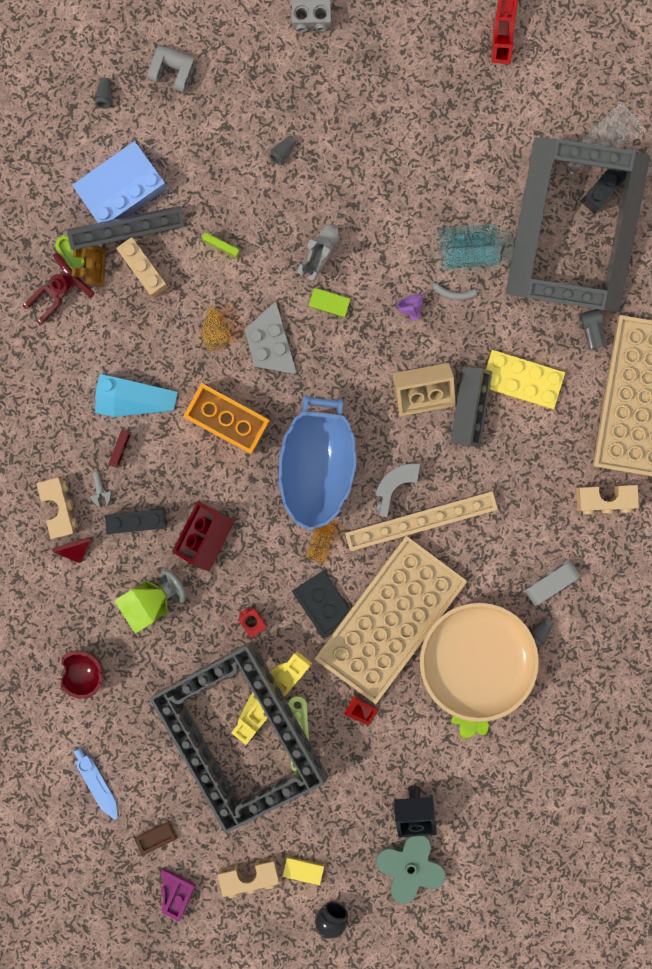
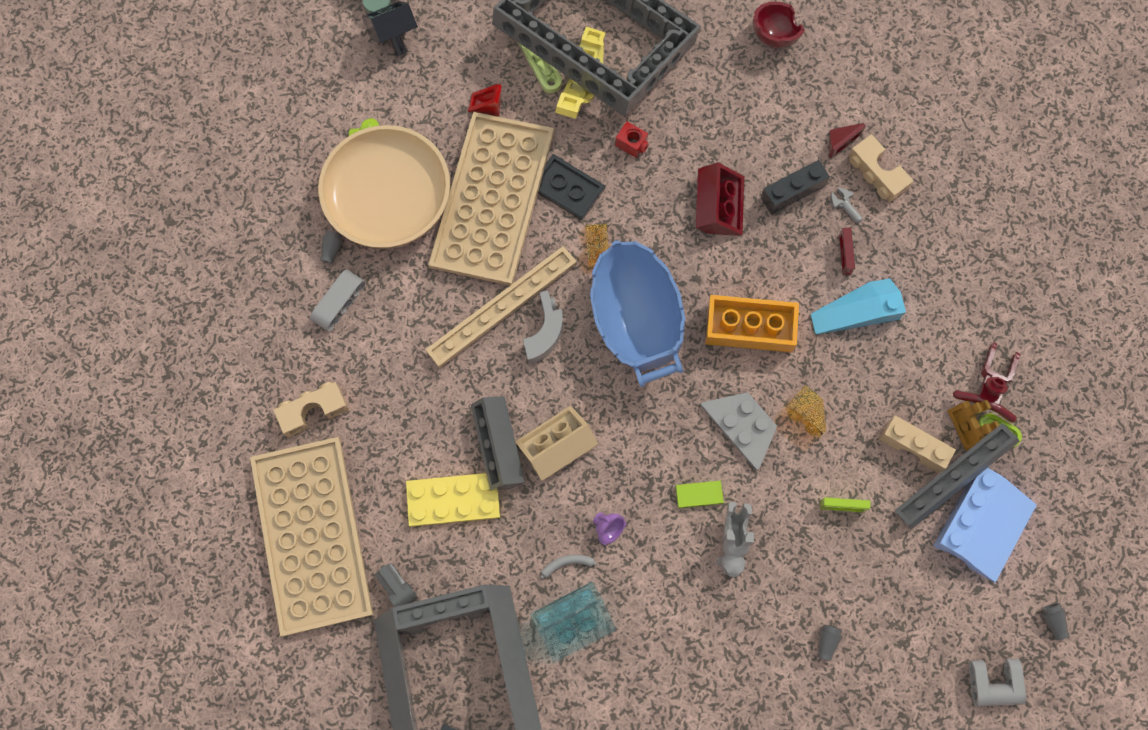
camera: 155 degrees right, 15 degrees down
lime piece [115,569,186,634] -> none

